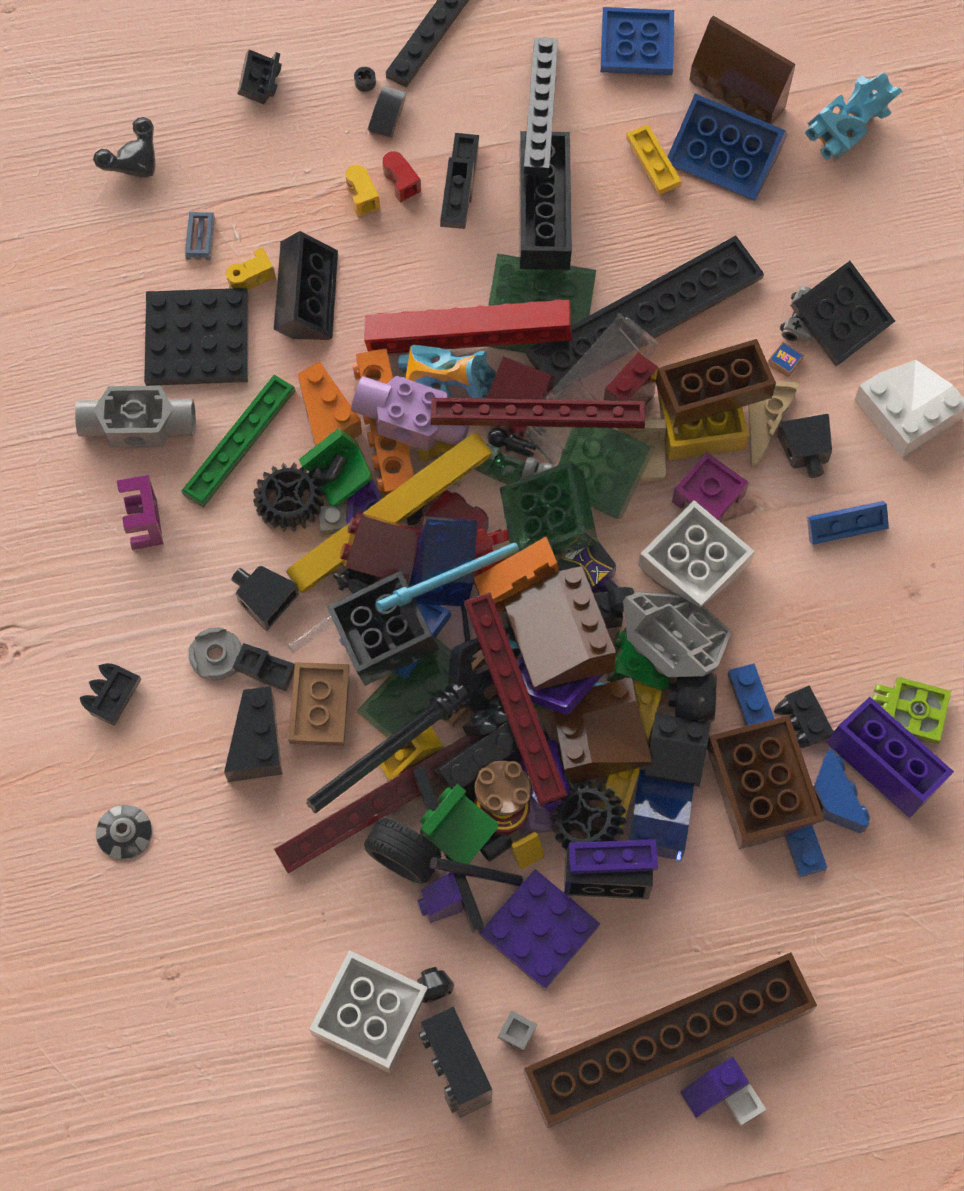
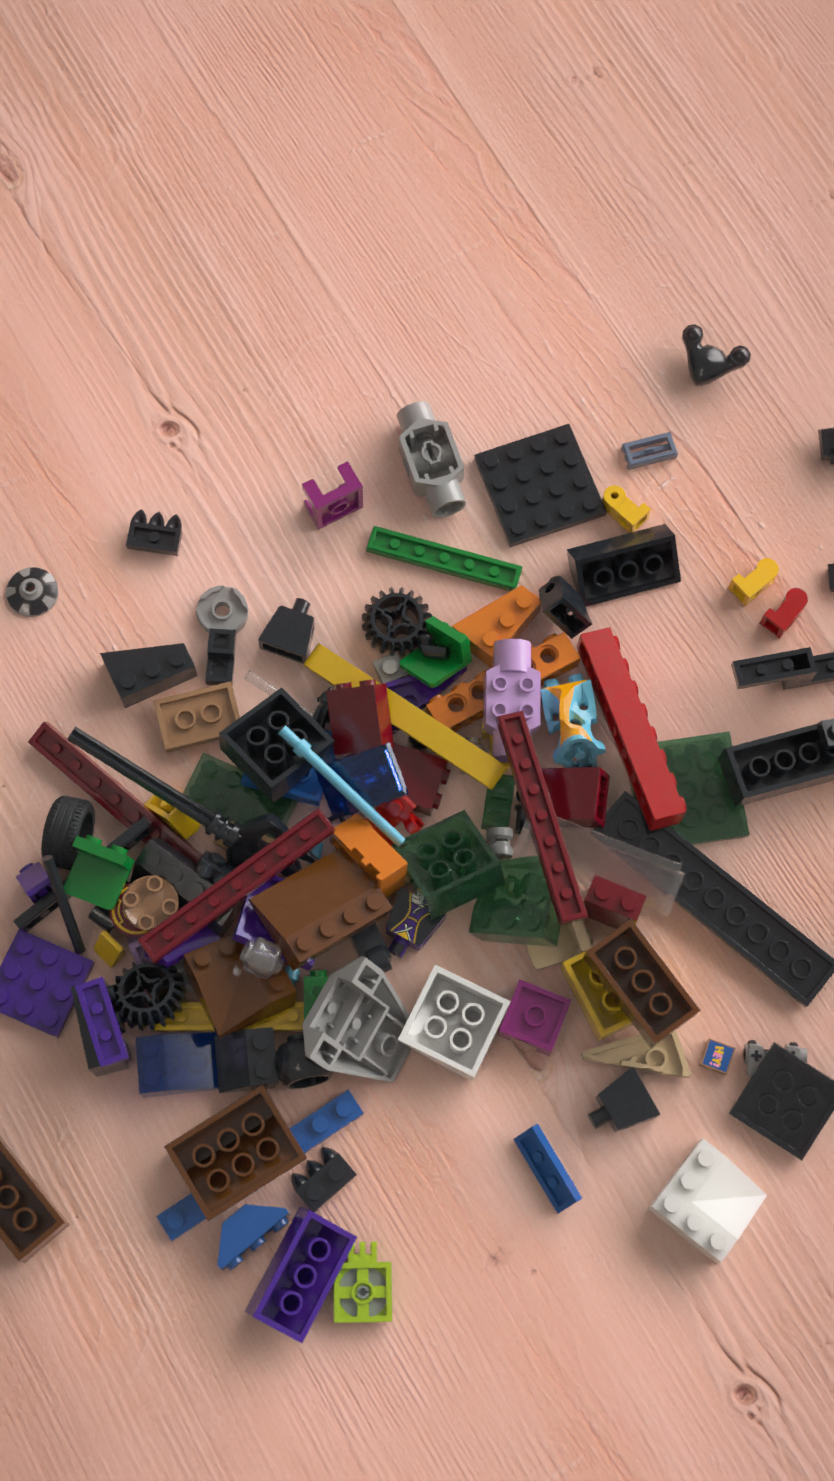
camera: 70 degrees right, 5 degrees up
none -> clear head [240,937,284,979]
none -> black torso [538,576,593,639]

